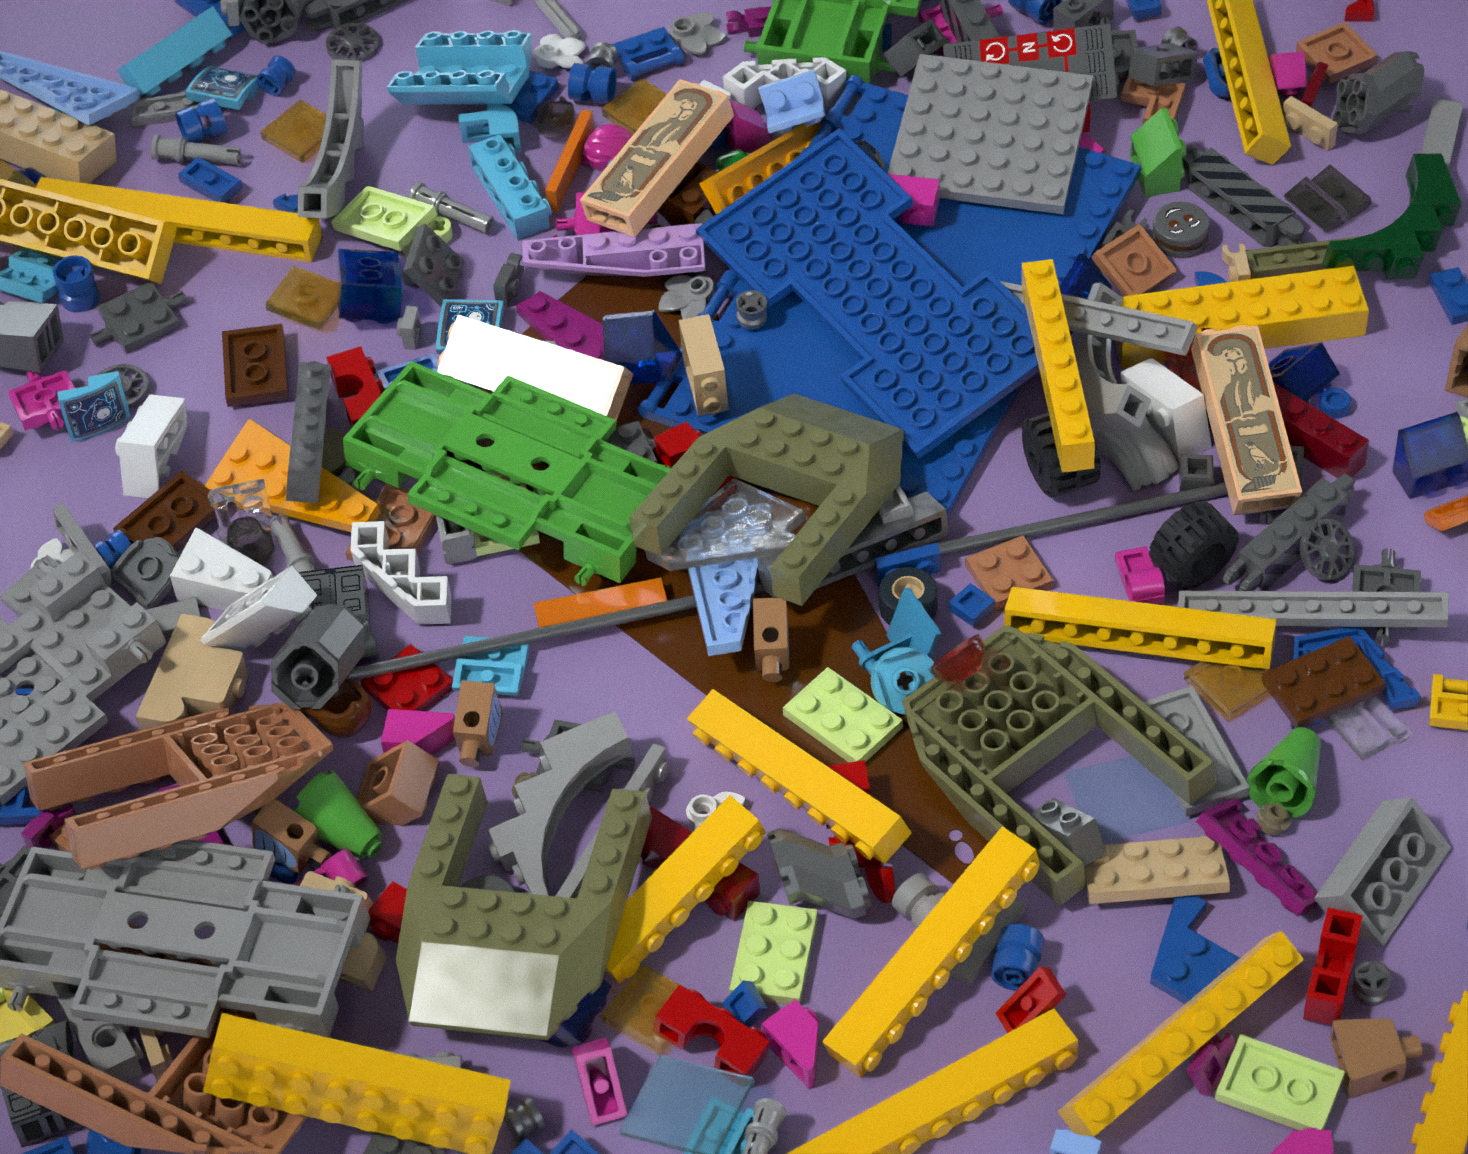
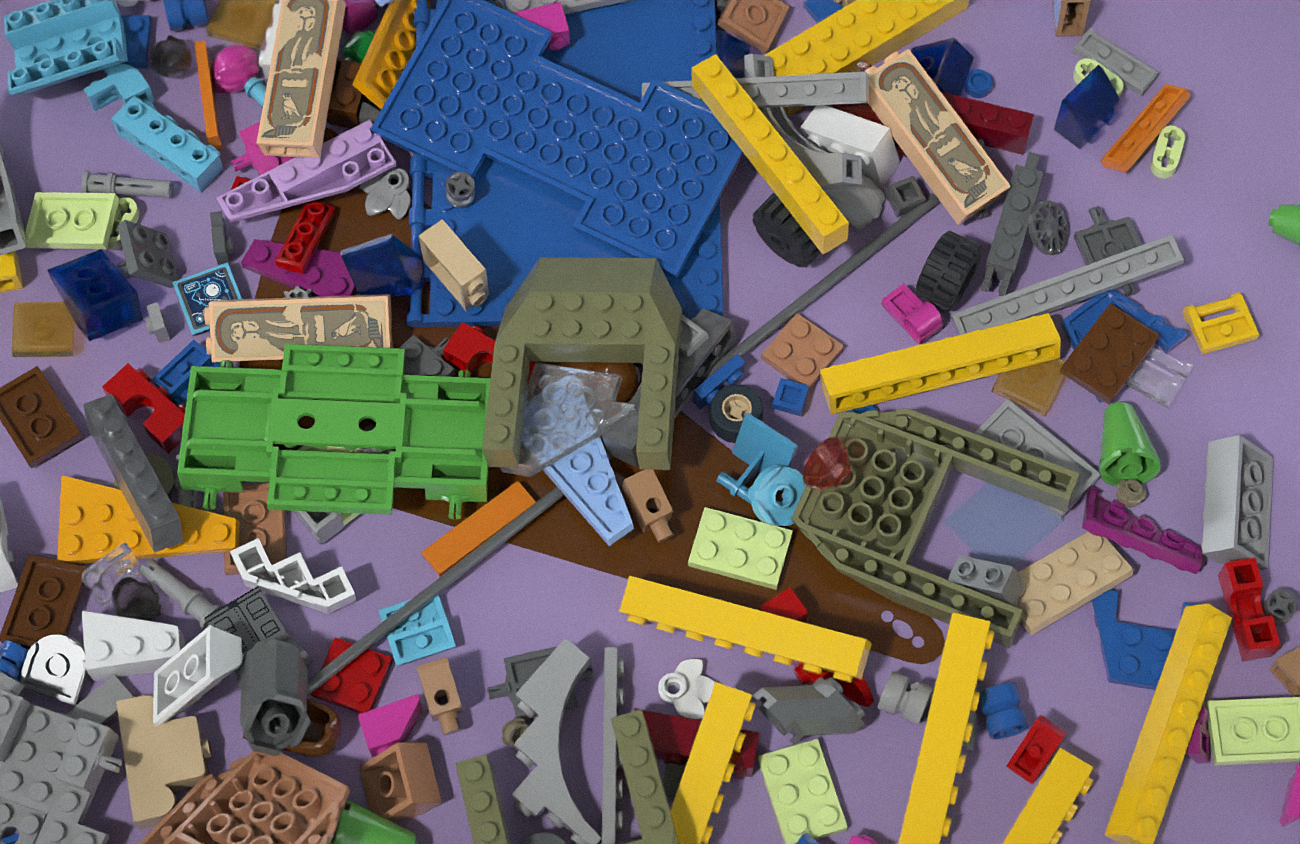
camera: 30 degrees left, 15 degrees up
none -> red tile [275,201,335,274]

